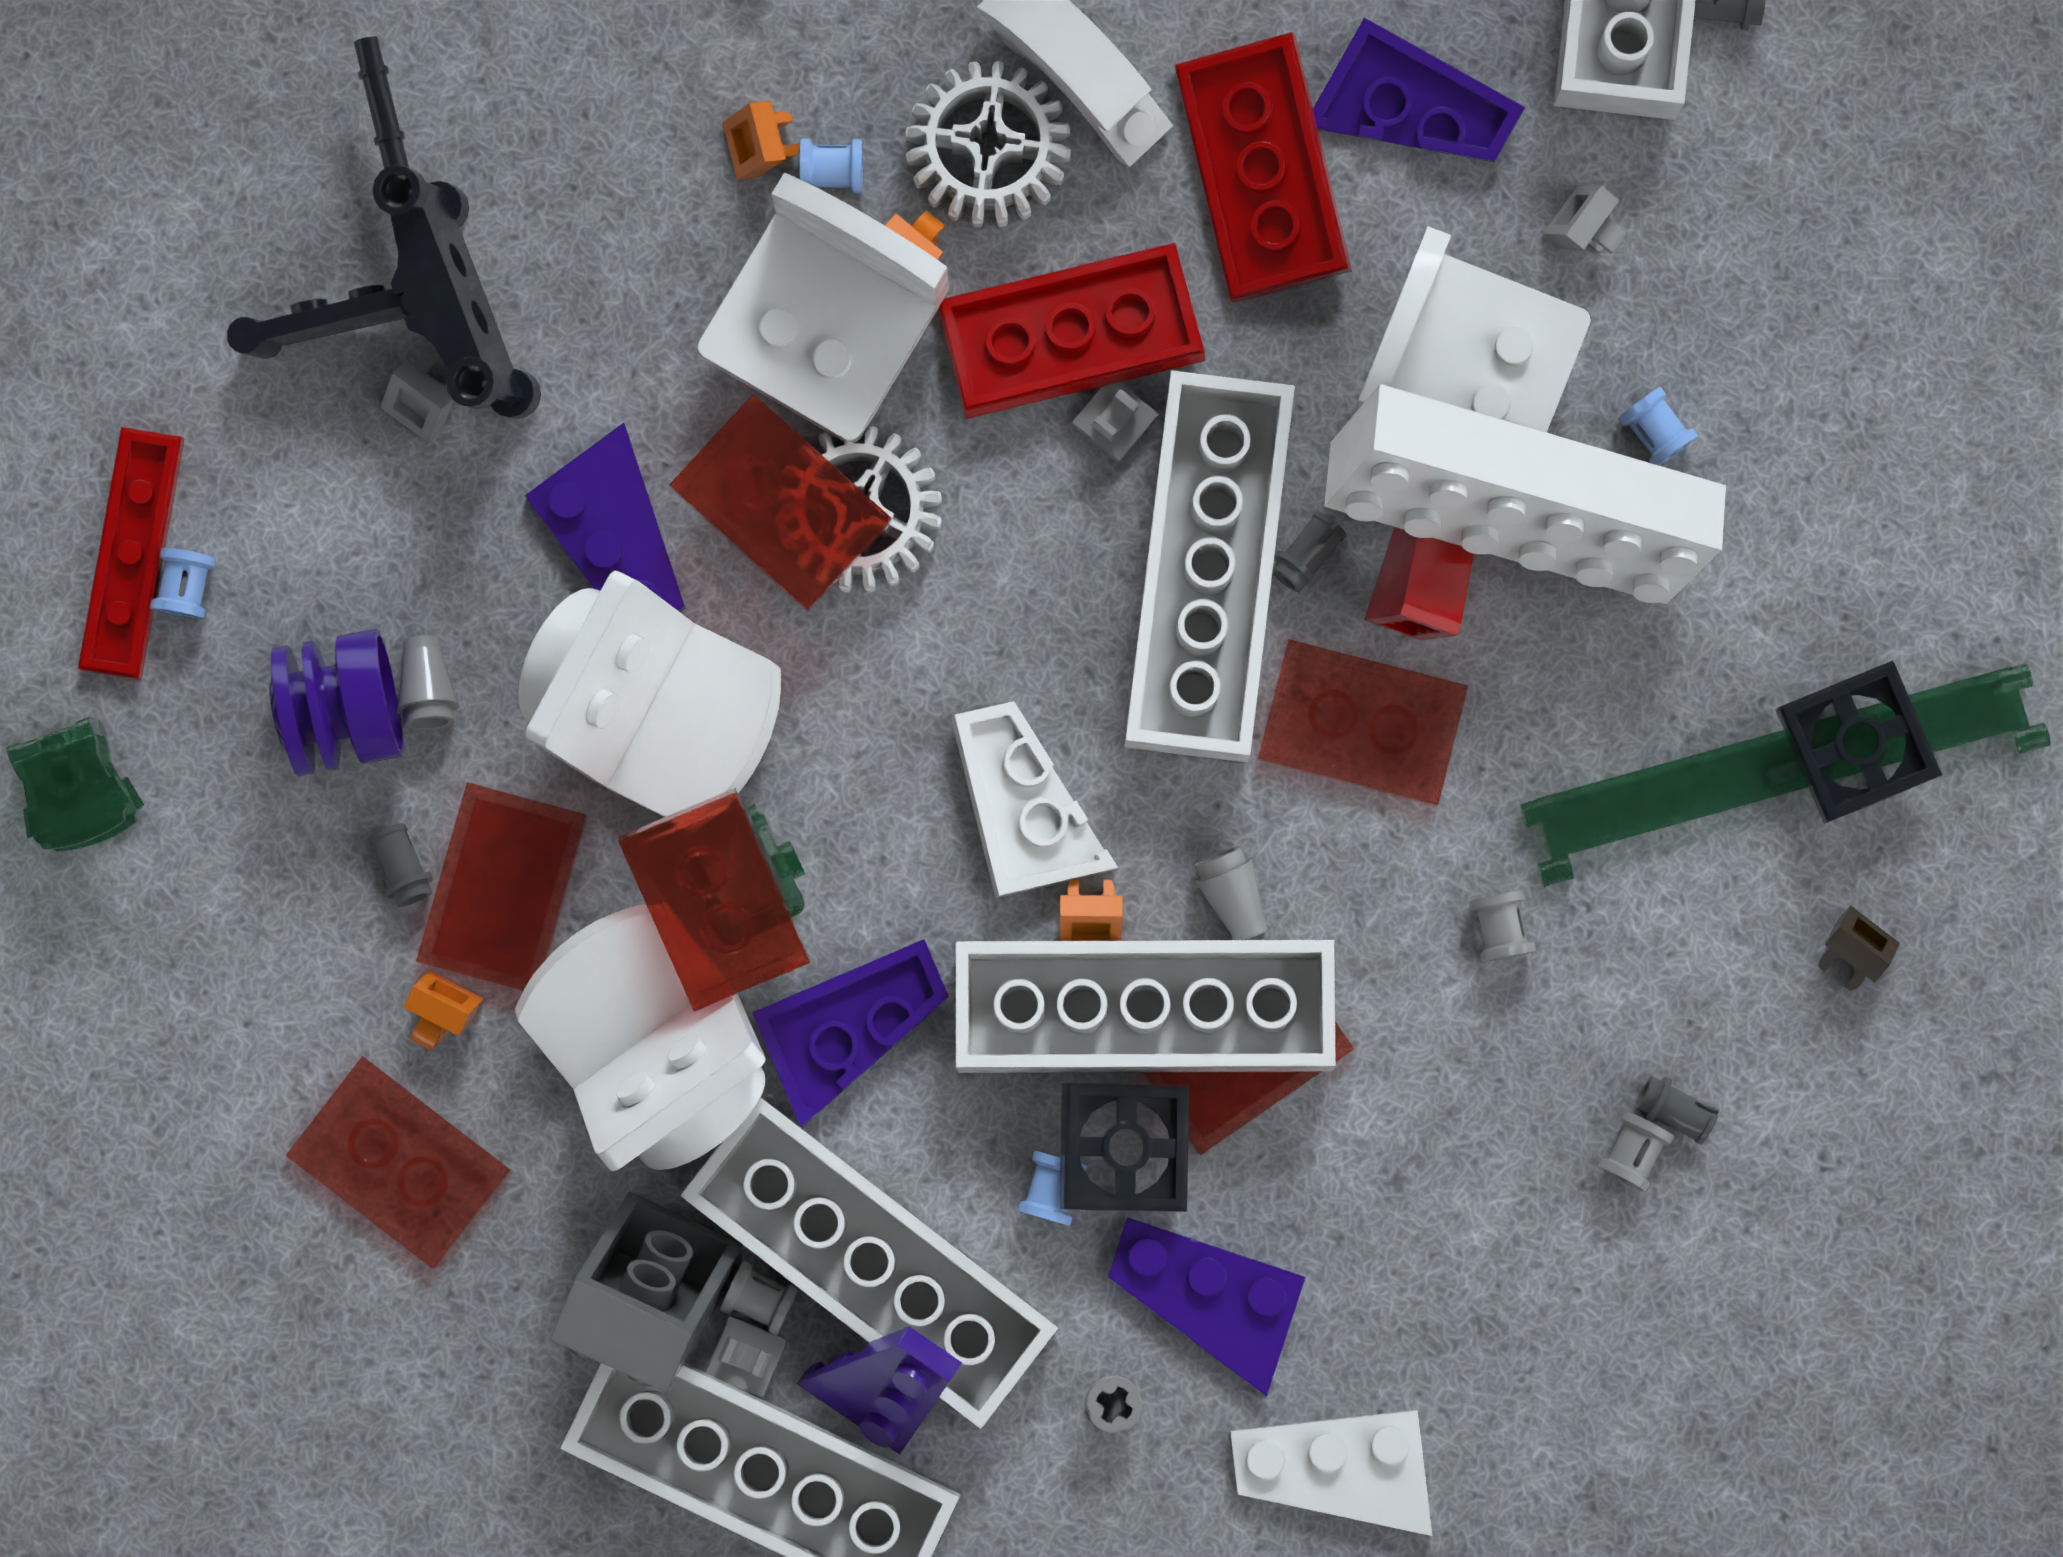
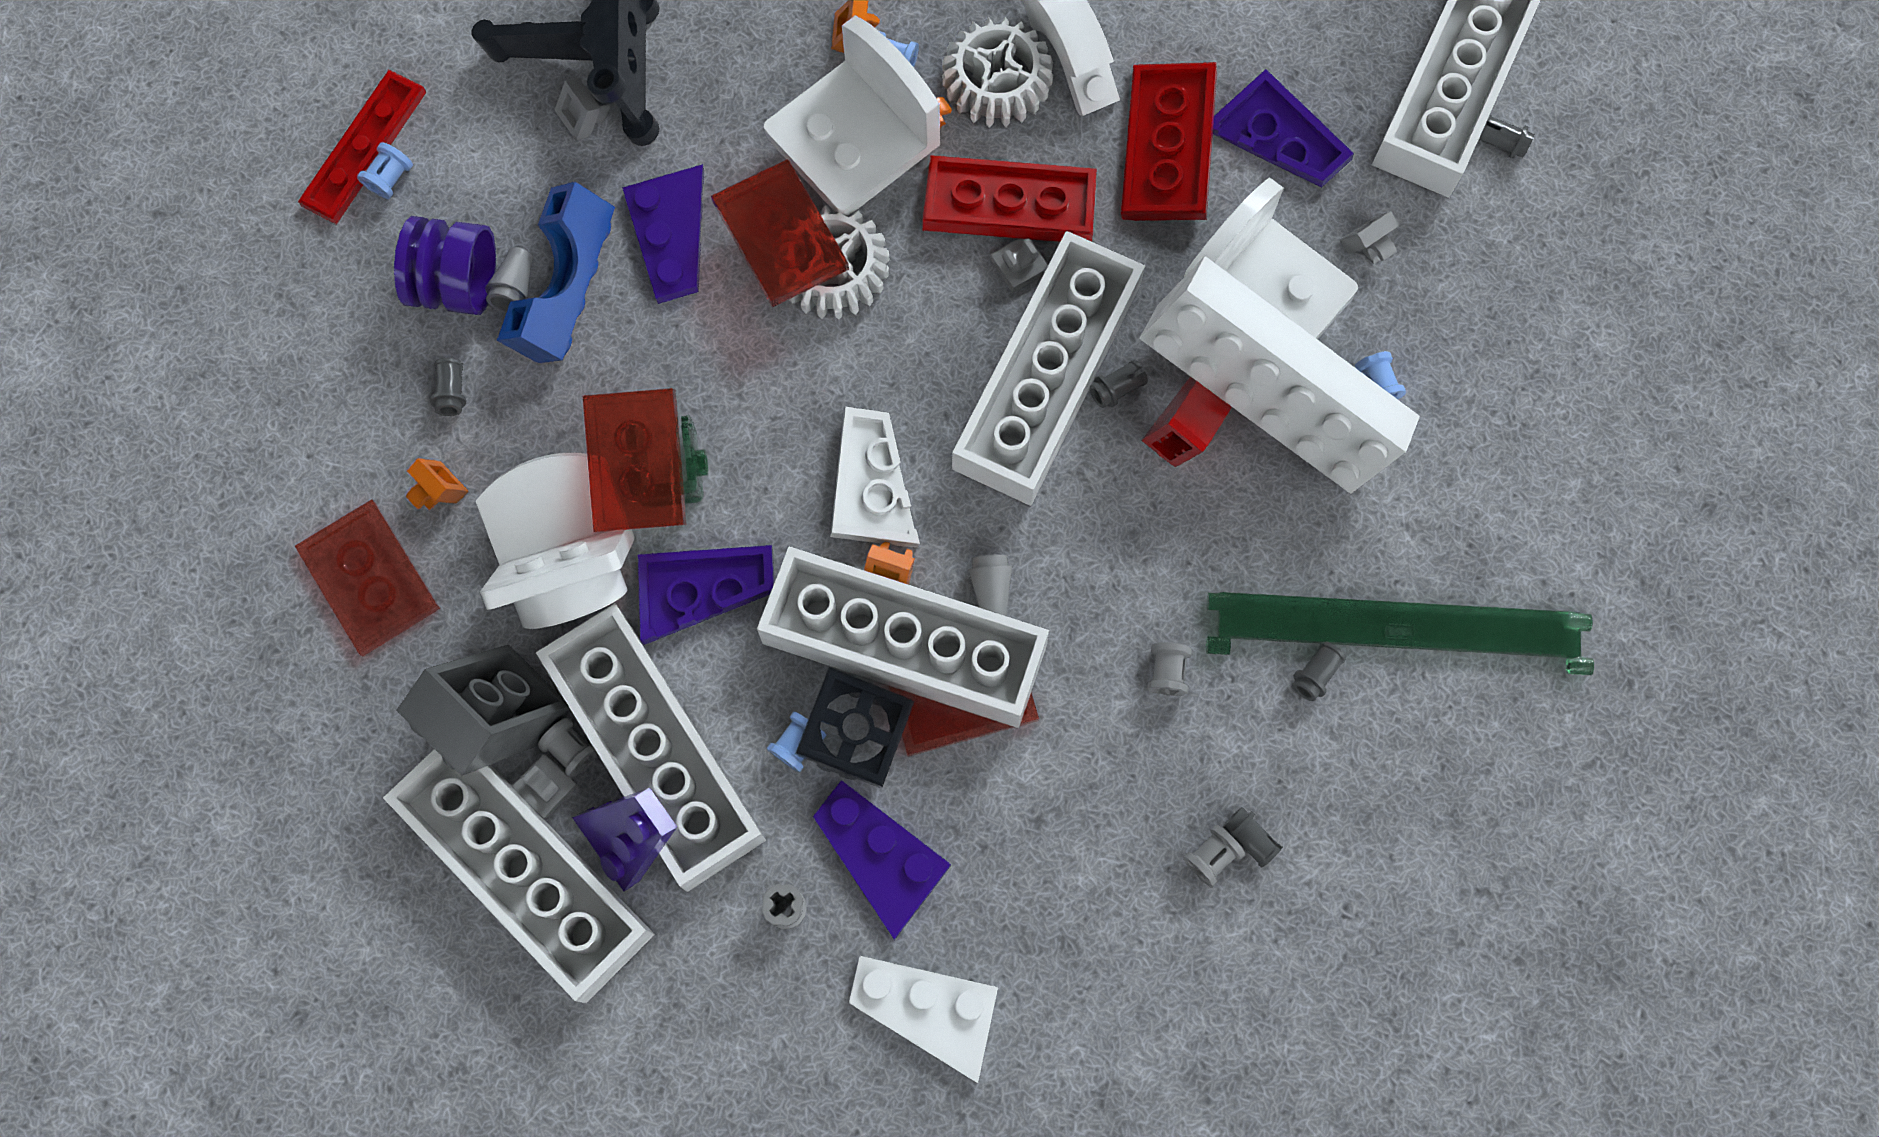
camera: 20 degrees right, 10 degrees down
clear green piece [6,717,144,852] -> none
clear red tile [416,782,588,991] -> none
white piece [518,571,781,831] -> none
clear red tile [1257,639,1469,806] -> none
black piece [1775,660,1942,824] -> none
dark brown tile [1819,905,1900,991] -> none
none -> blue arch [497,182,615,363]
none -> dark grey pin [1292,642,1346,701]

